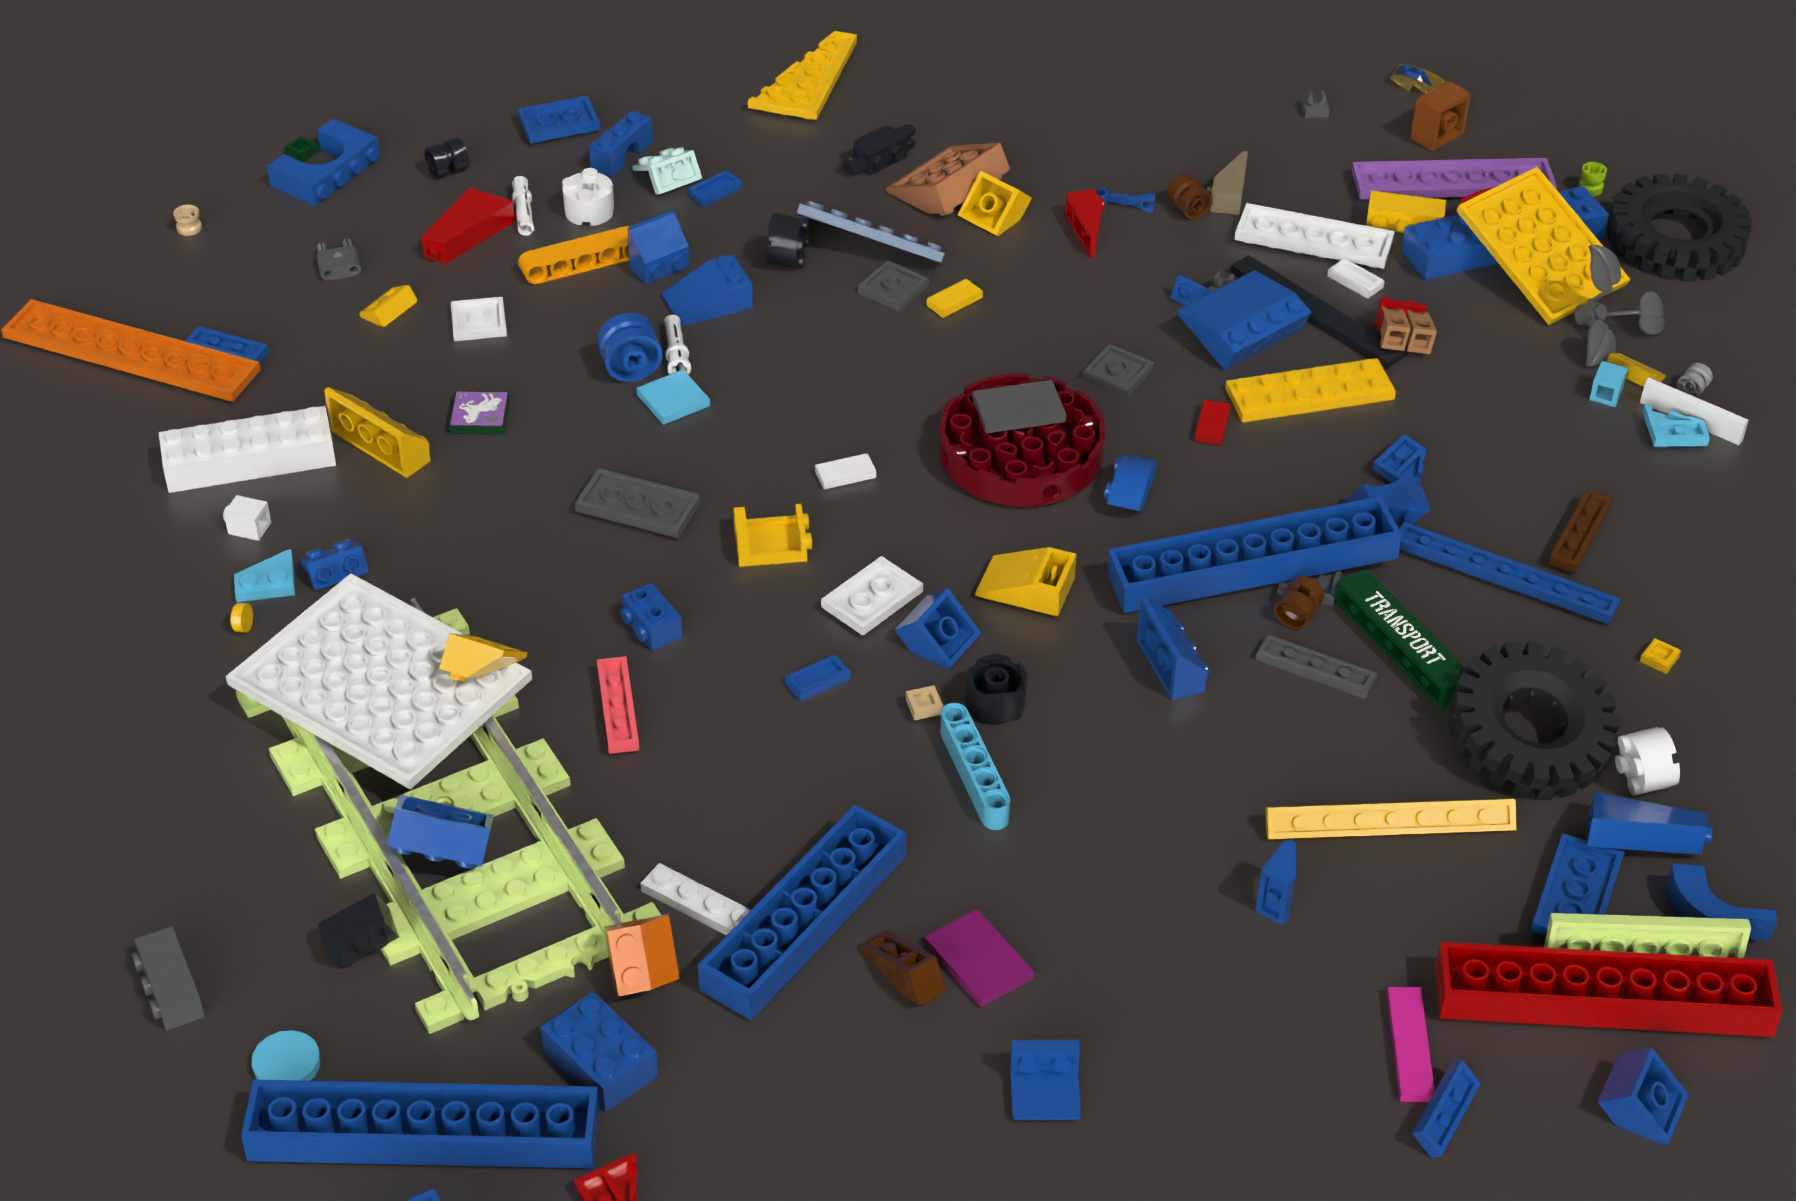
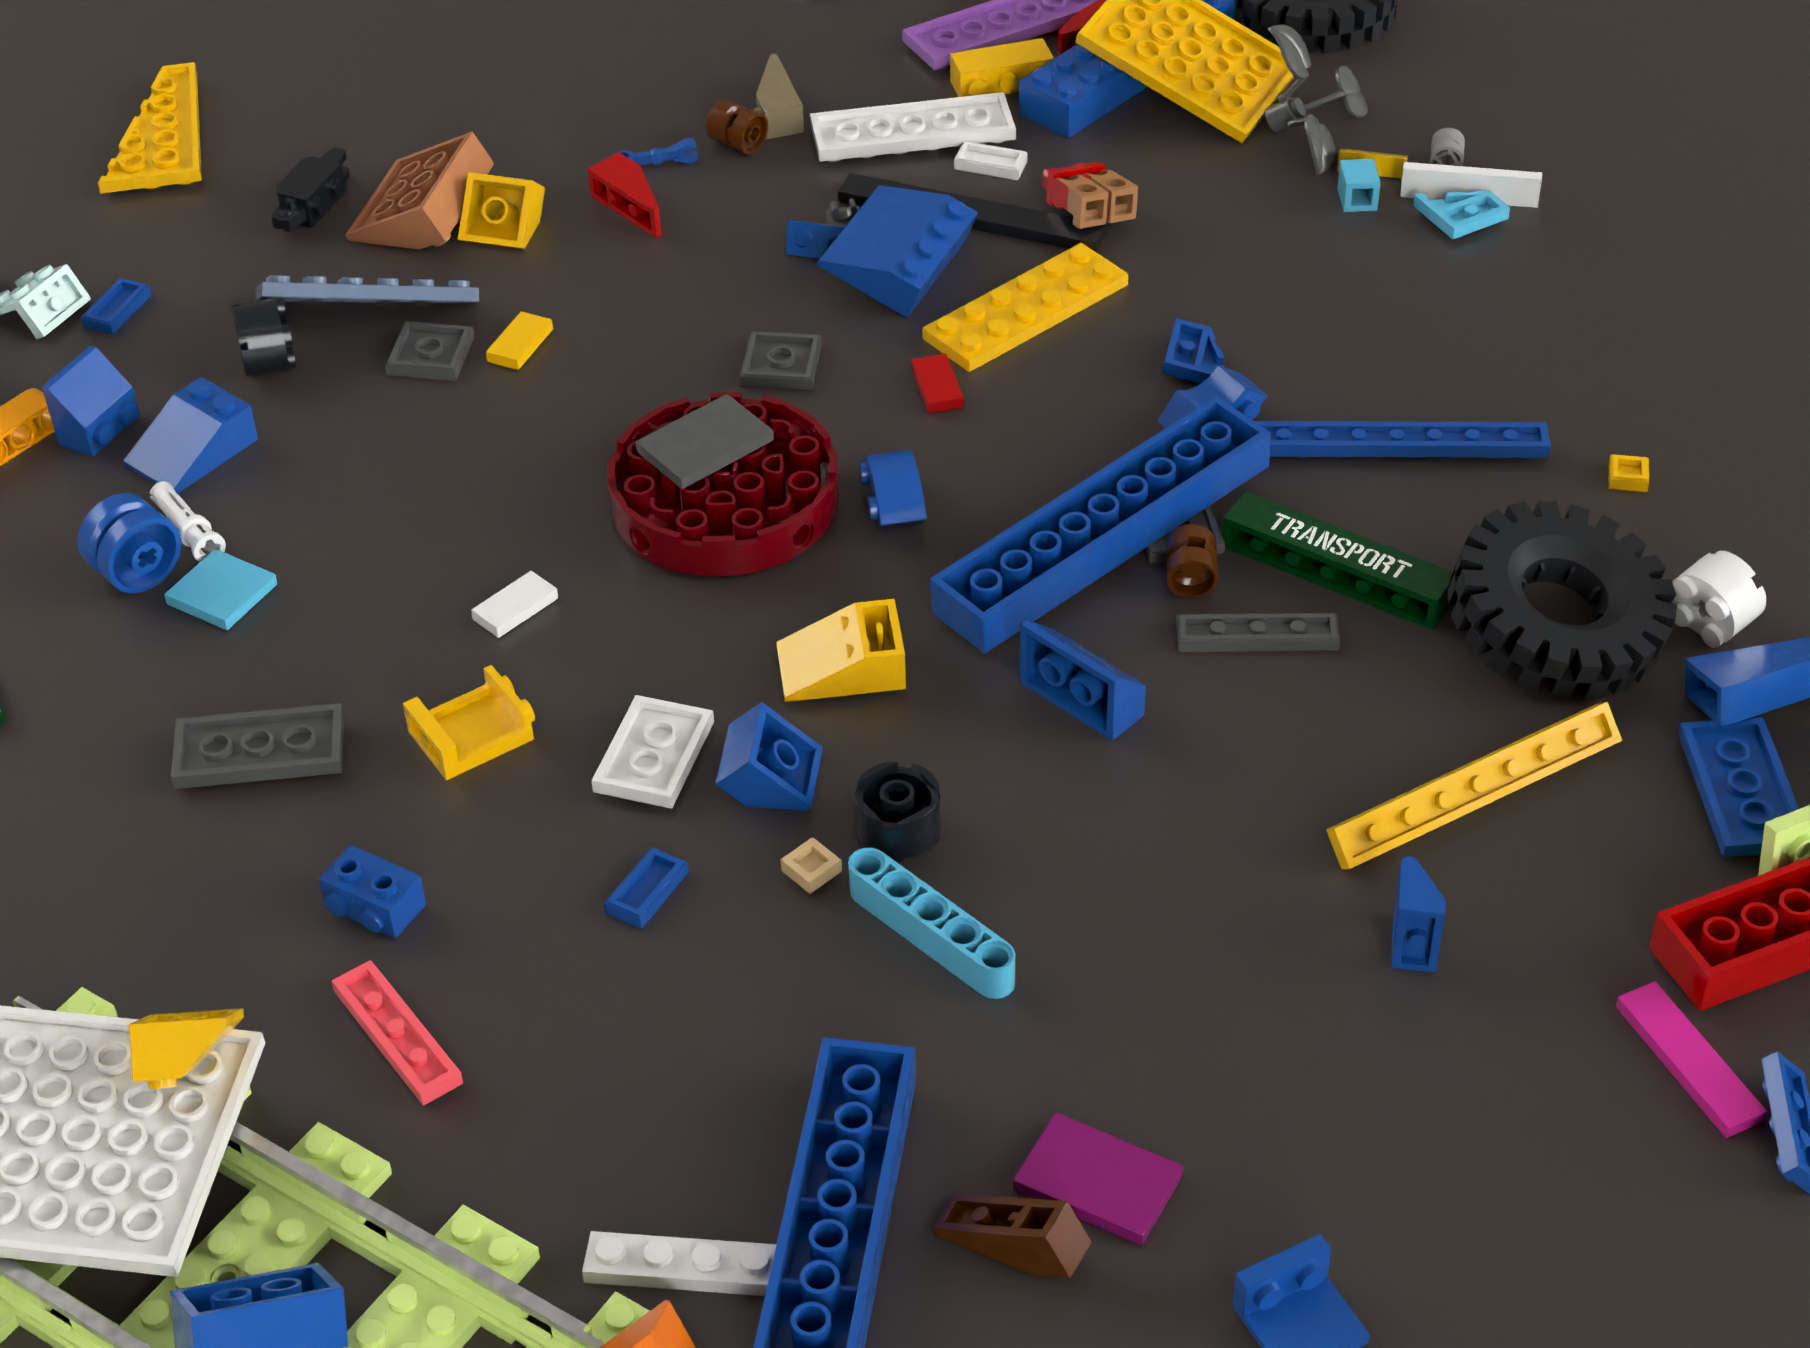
camera: 25 degrees left, 0 degrees up
reddish brown plate [1548,489,1613,574] -> none

